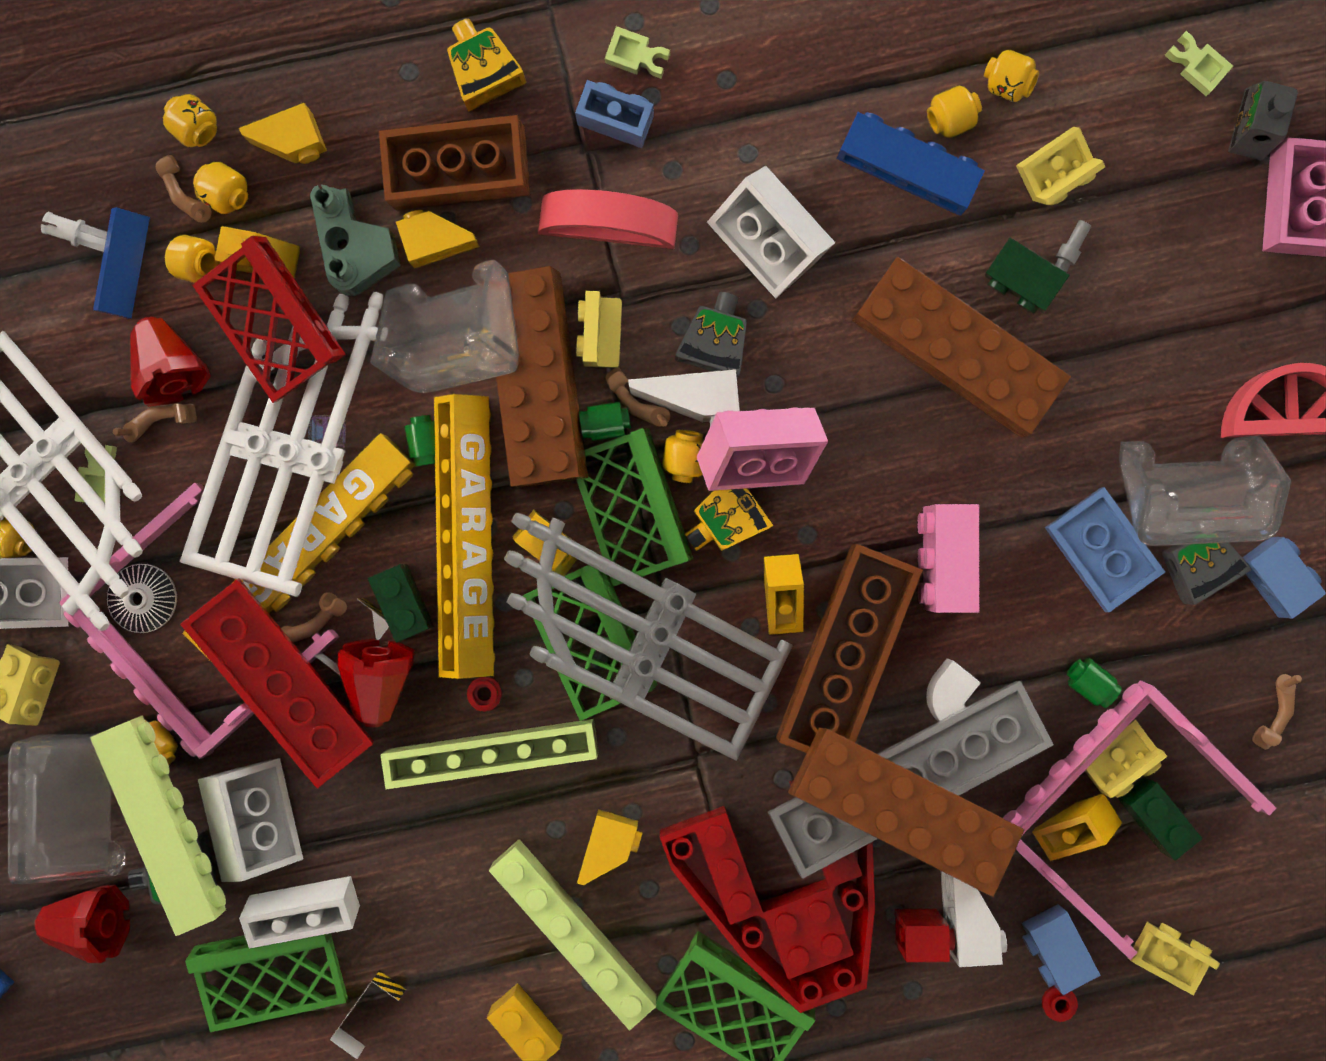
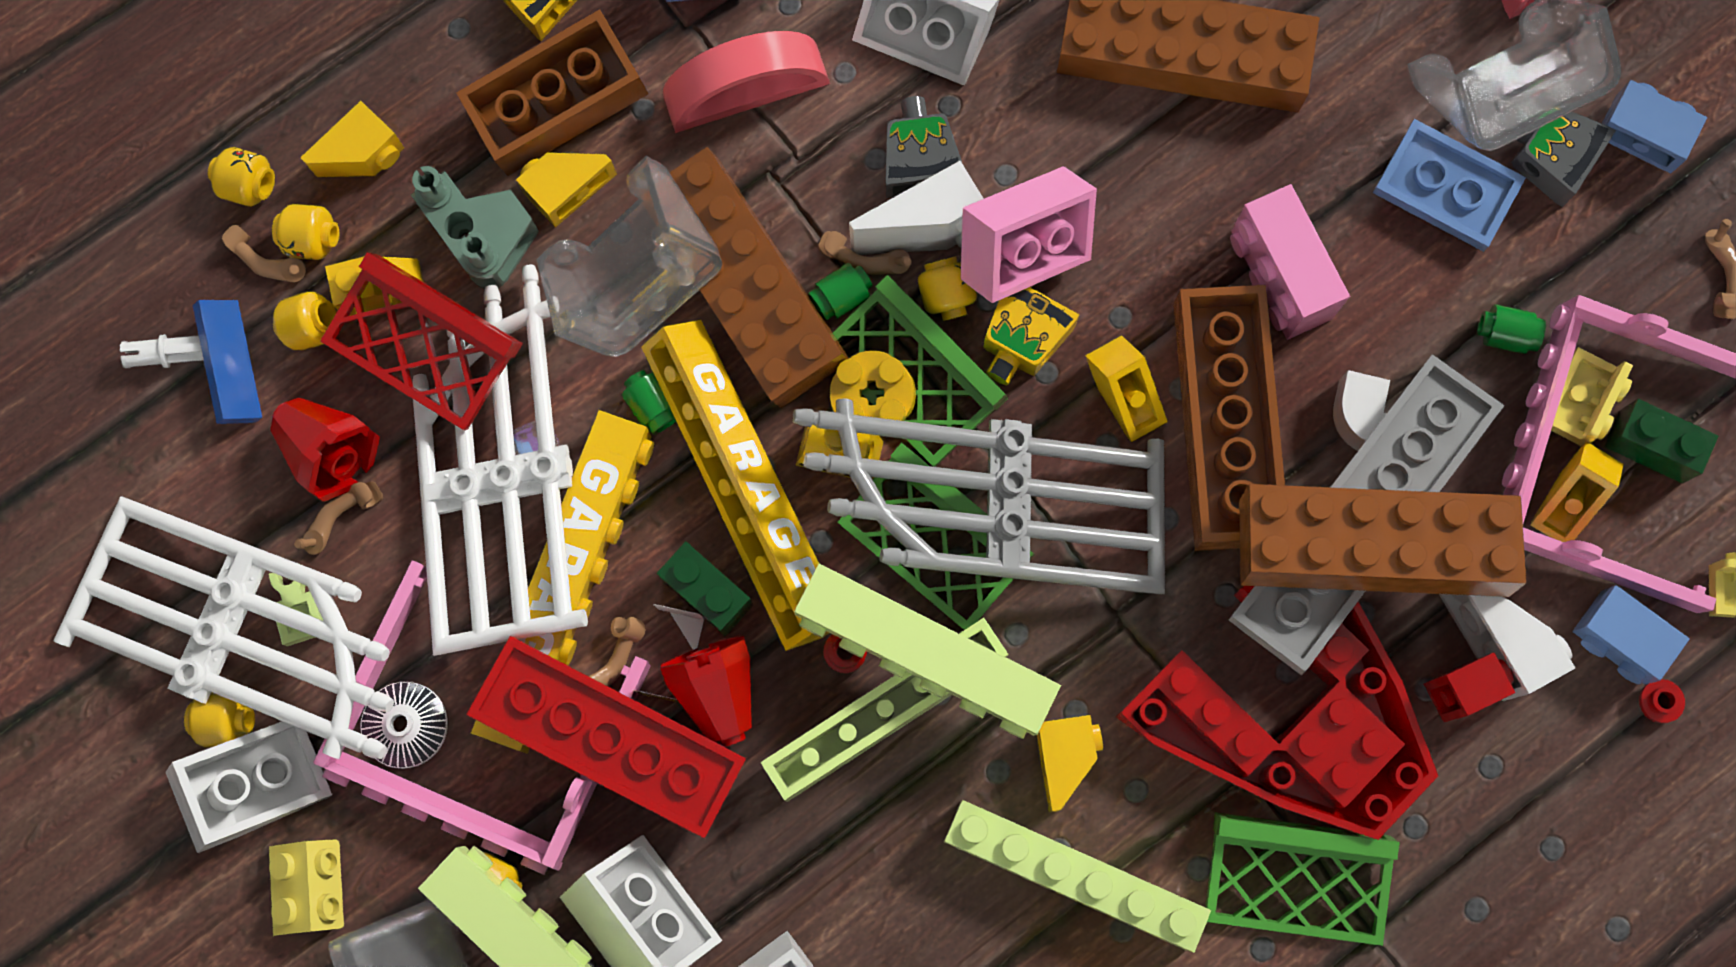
camera: 25 degrees left, 10 degrees down
light yellow bracket [576,291,622,368] -> none
none -> yellowish green brick [794,564,1061,739]
none -> yellow plate [830,351,916,421]

